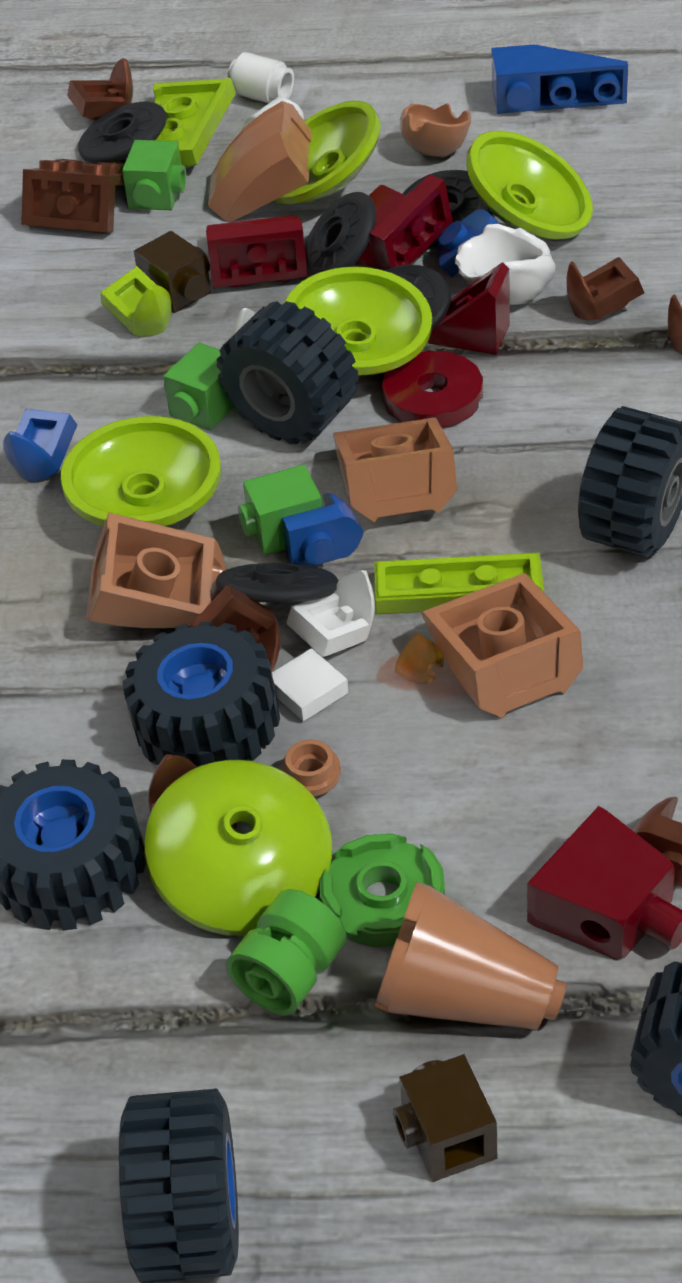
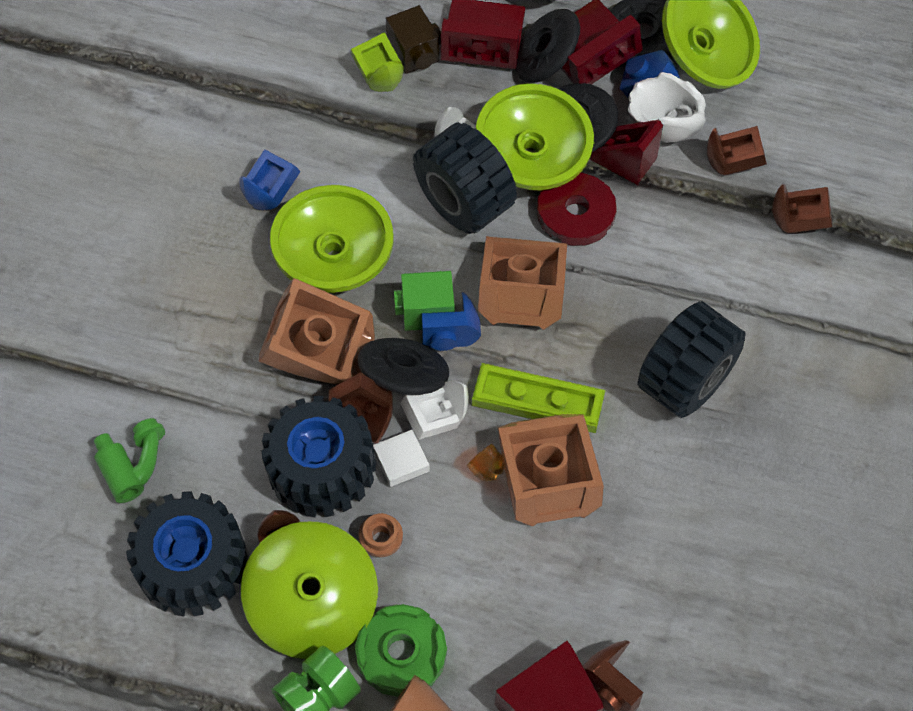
camera: 10 degrees right, 15 degrees up
bright green brick [163,342,235,431] -> none

